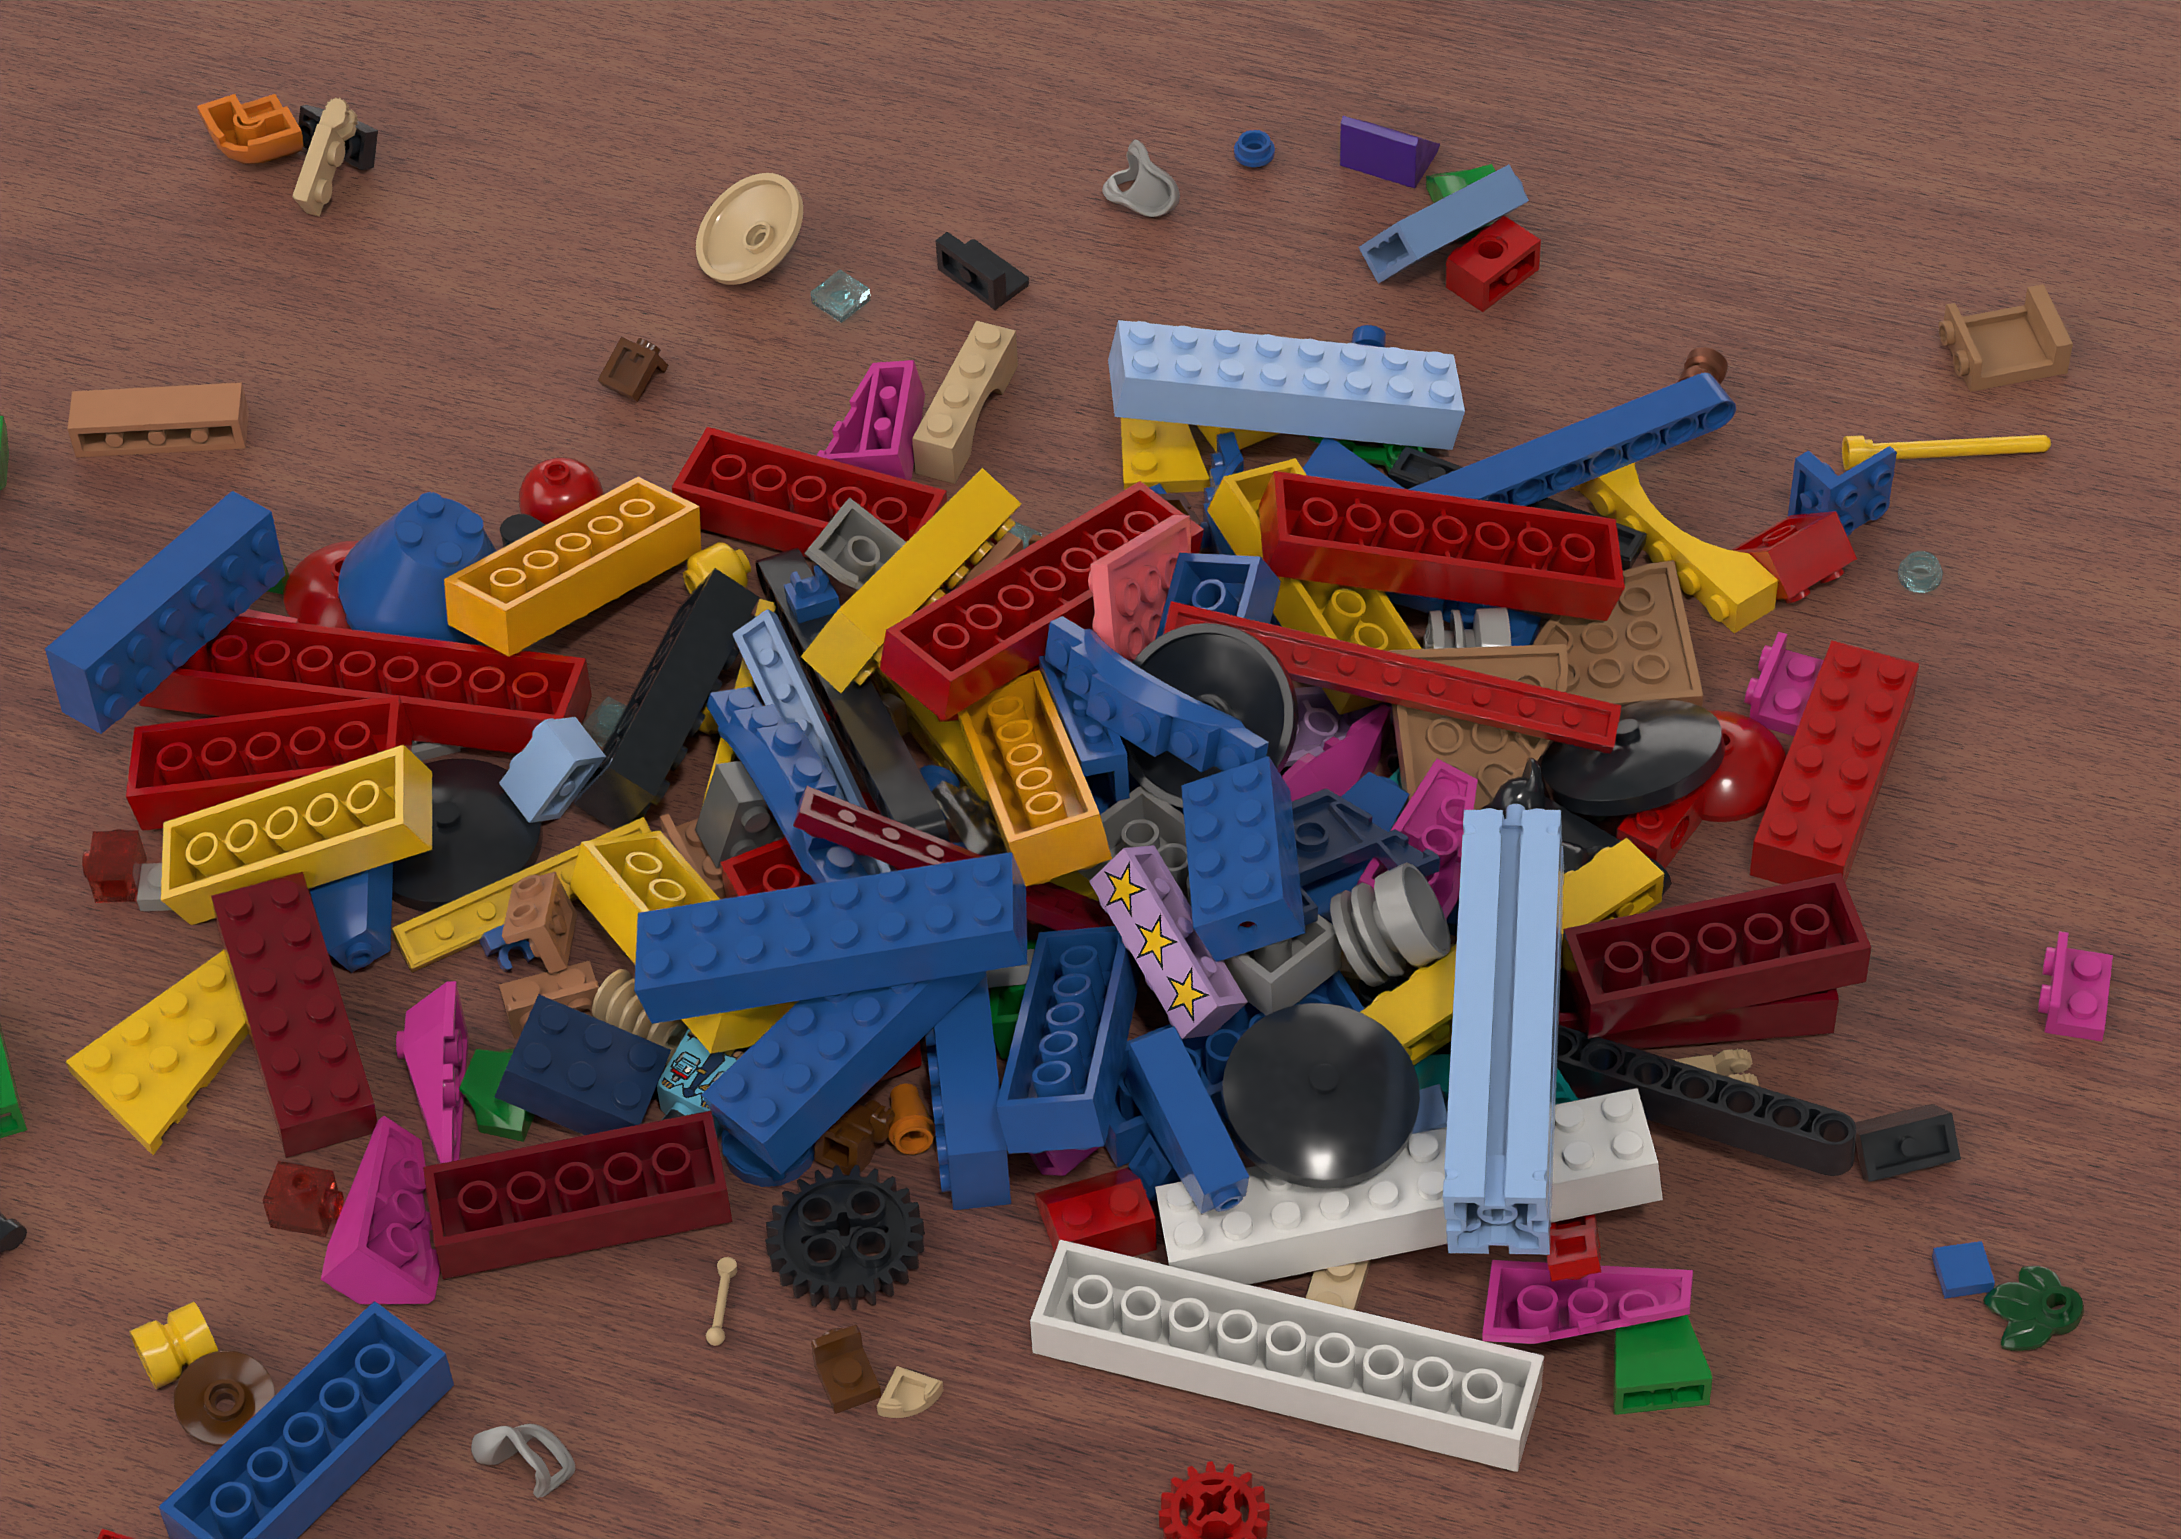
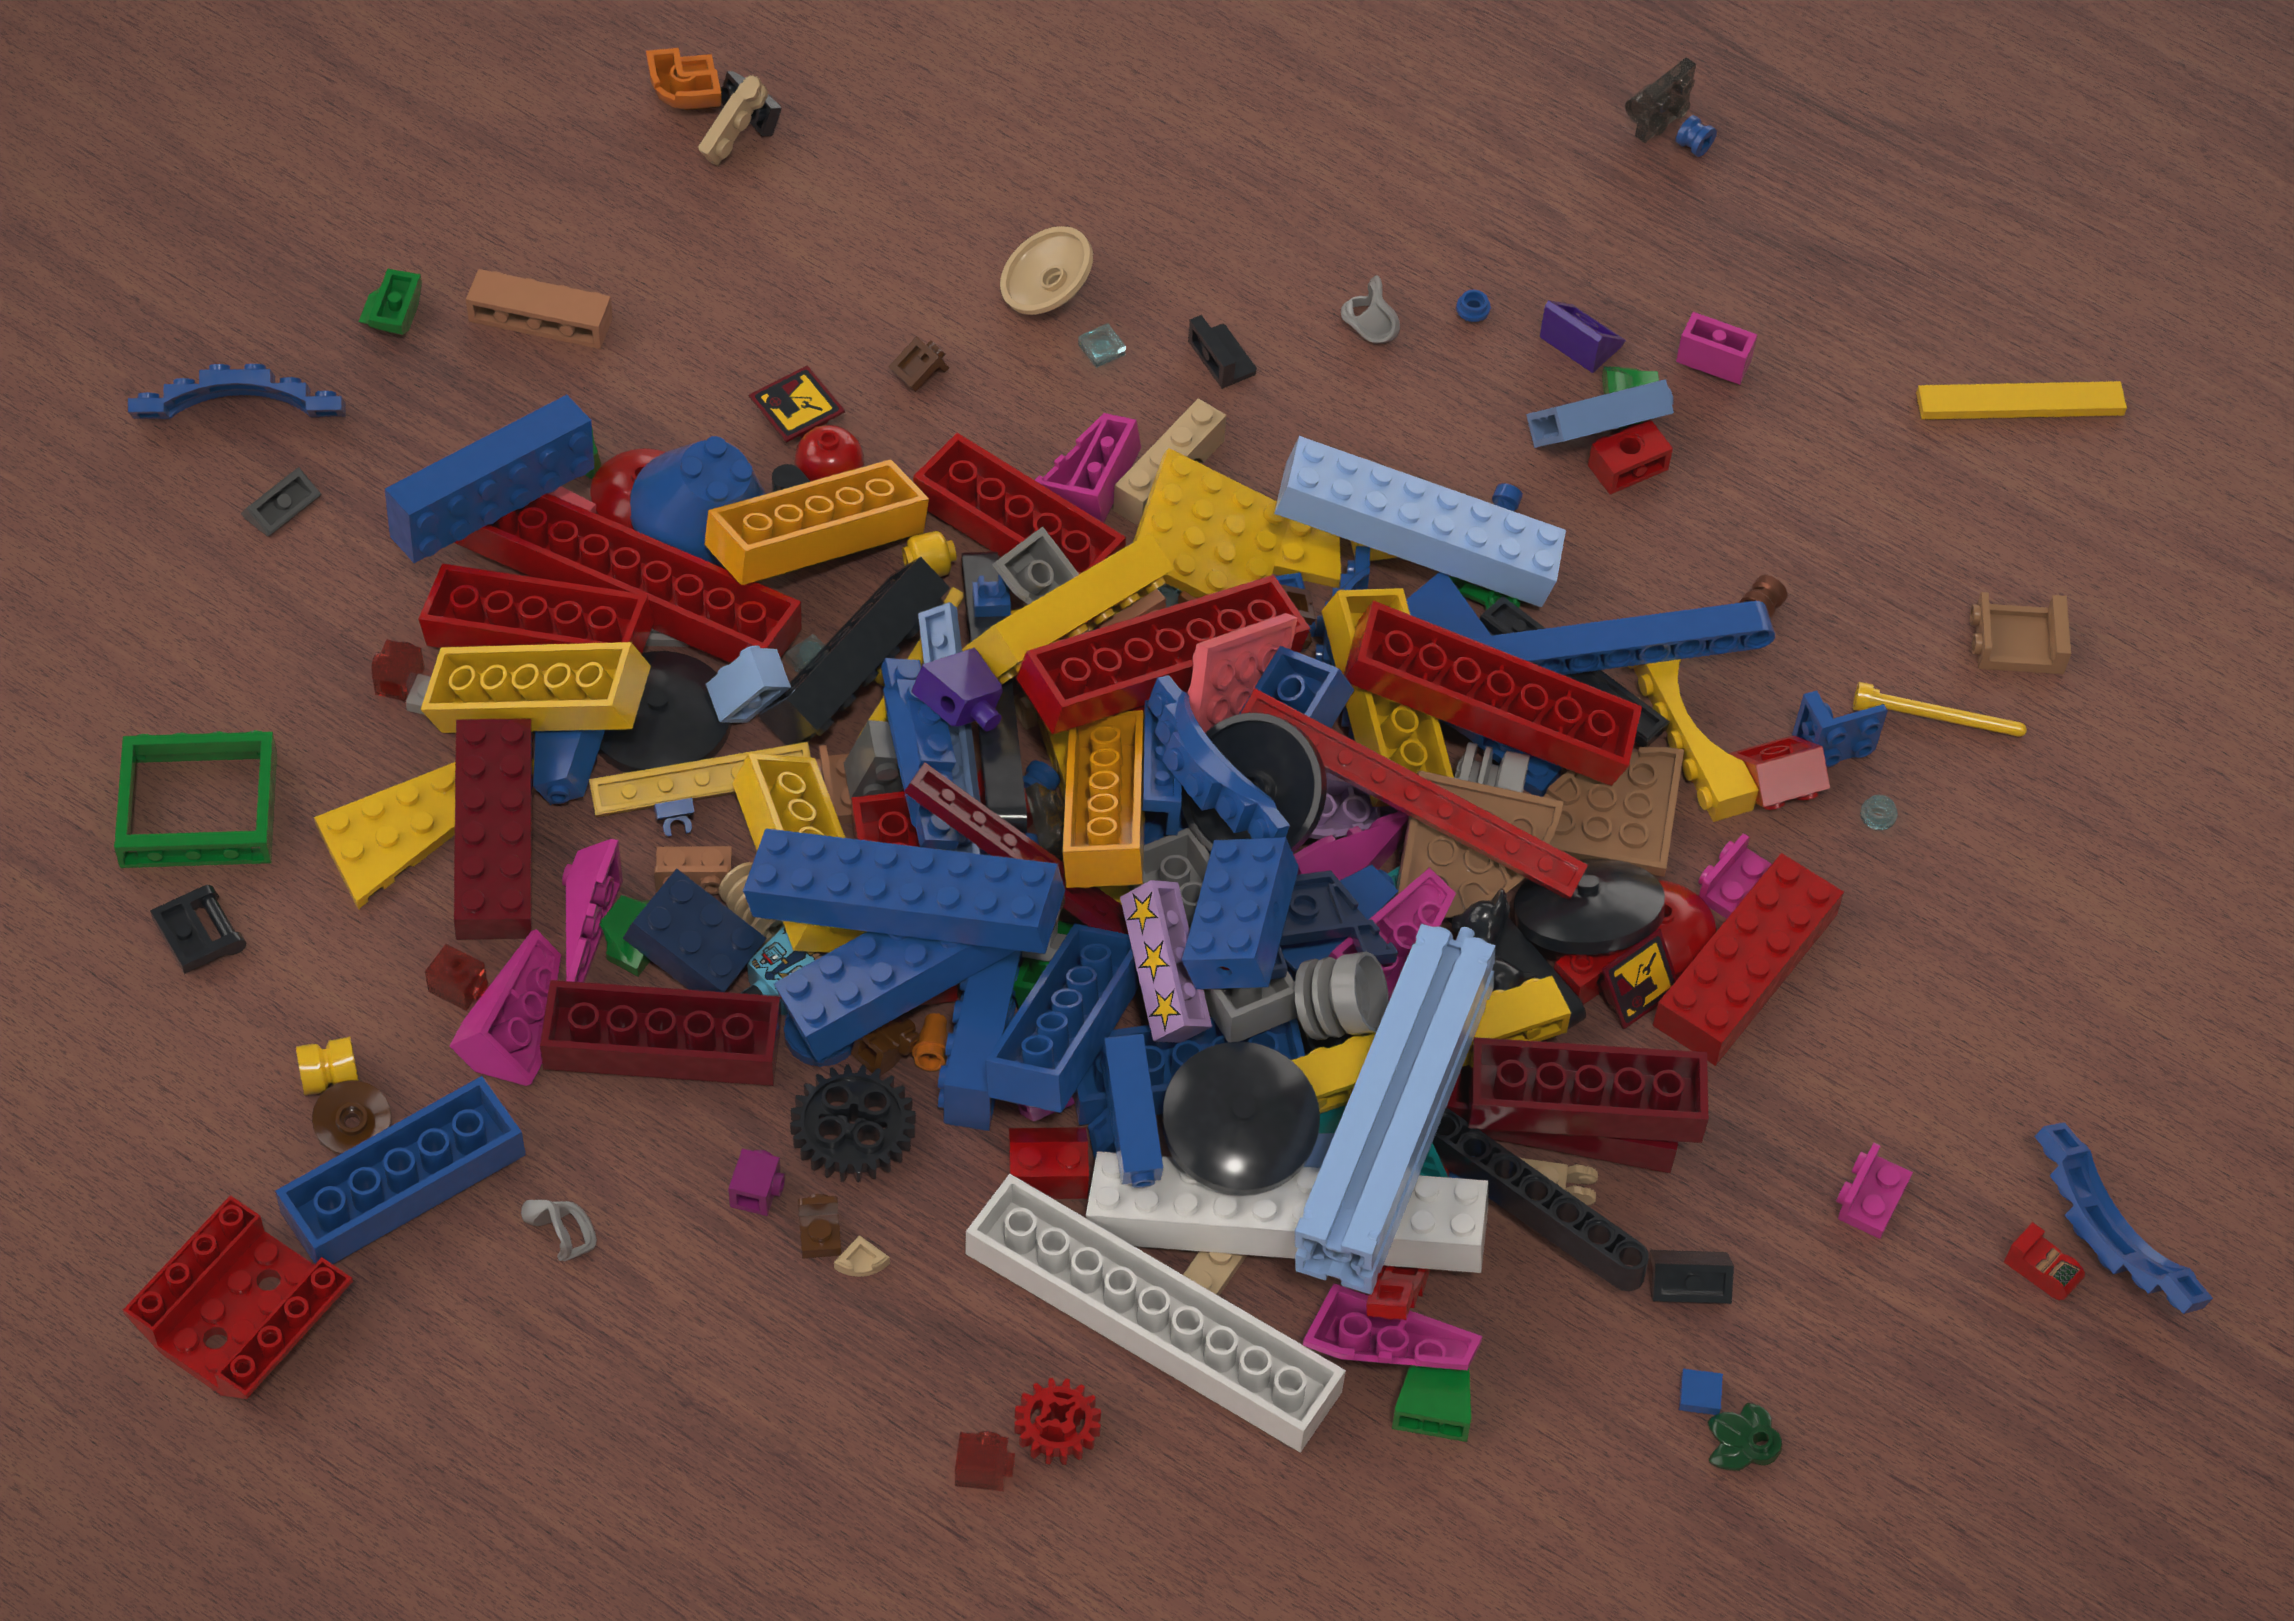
camera: 10 degrees right, 5 degrees up
nougat bracket [502,872,577,973] -> none
tan hinge [706,1257,737,1346] -> none
none -> magenta brick [728,1148,786,1216]
none -> piece [749,365,845,442]
none -> dark purple torso [911,648,1003,731]
none -> yellow plate [1133,448,1290,598]
none -> piece [1600,928,1677,1029]
none -> dark pink brick [1676,312,1757,385]
none -> yellow tile [1916,381,2127,420]

